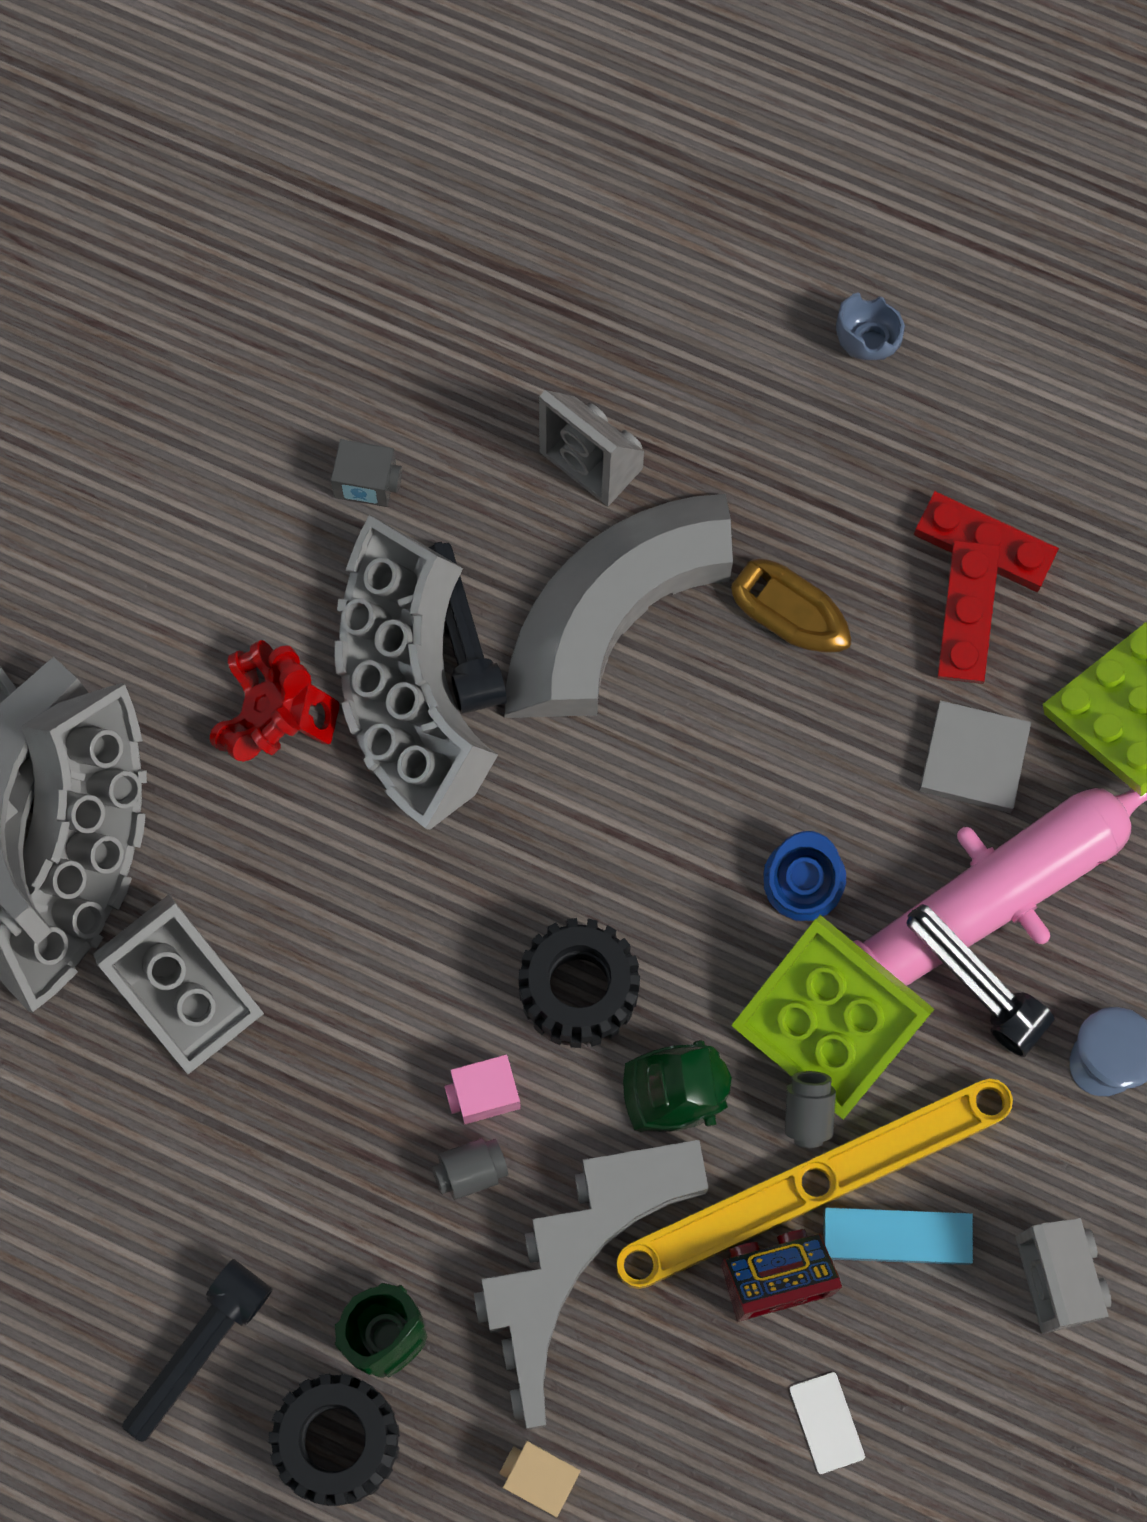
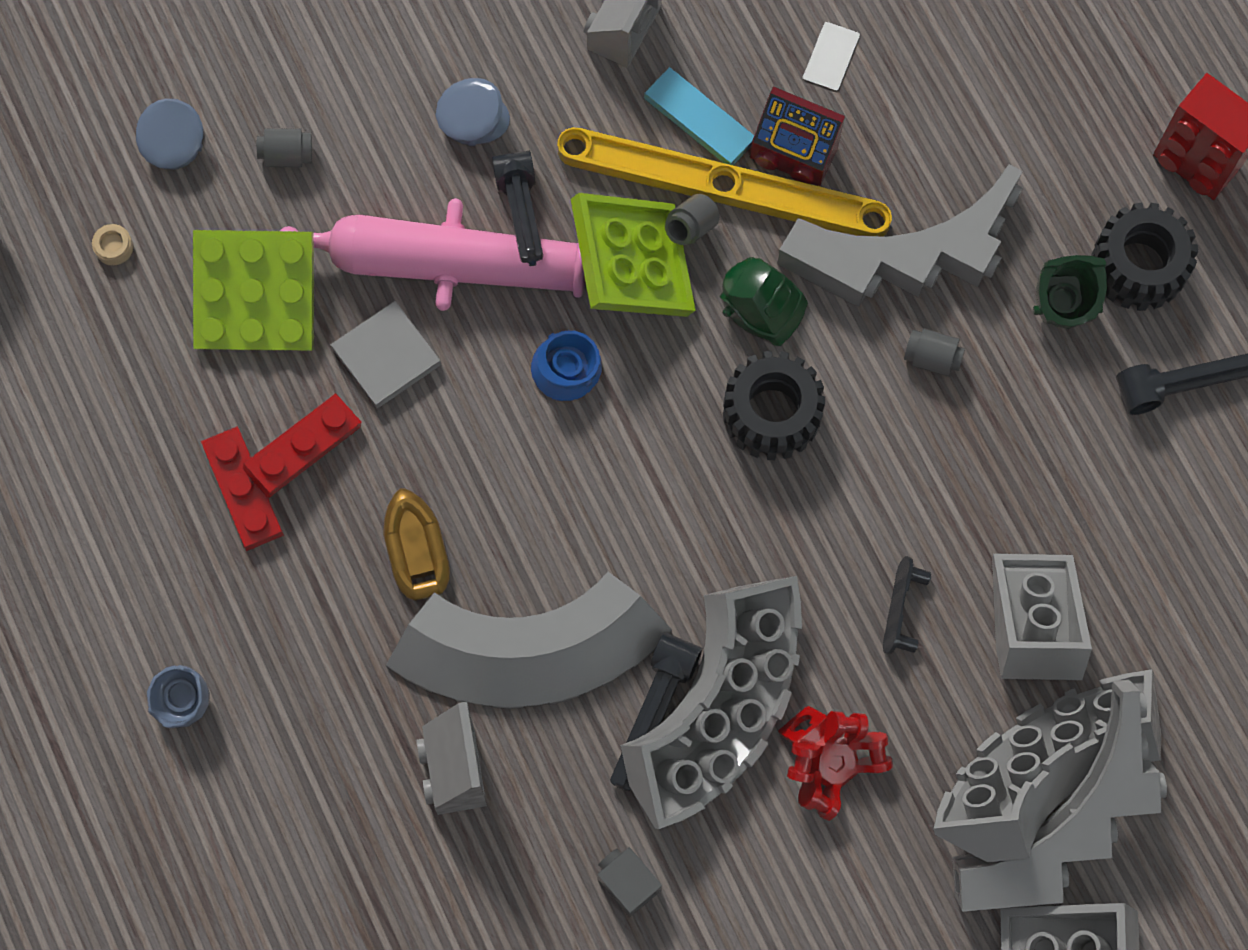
camera: 140 degrees left, 0 degrees up
bright pink brick [444,1055,520,1125] -> none
tan brick [499,1441,581,1518] -> none
none -> black piece [883,556,931,654]

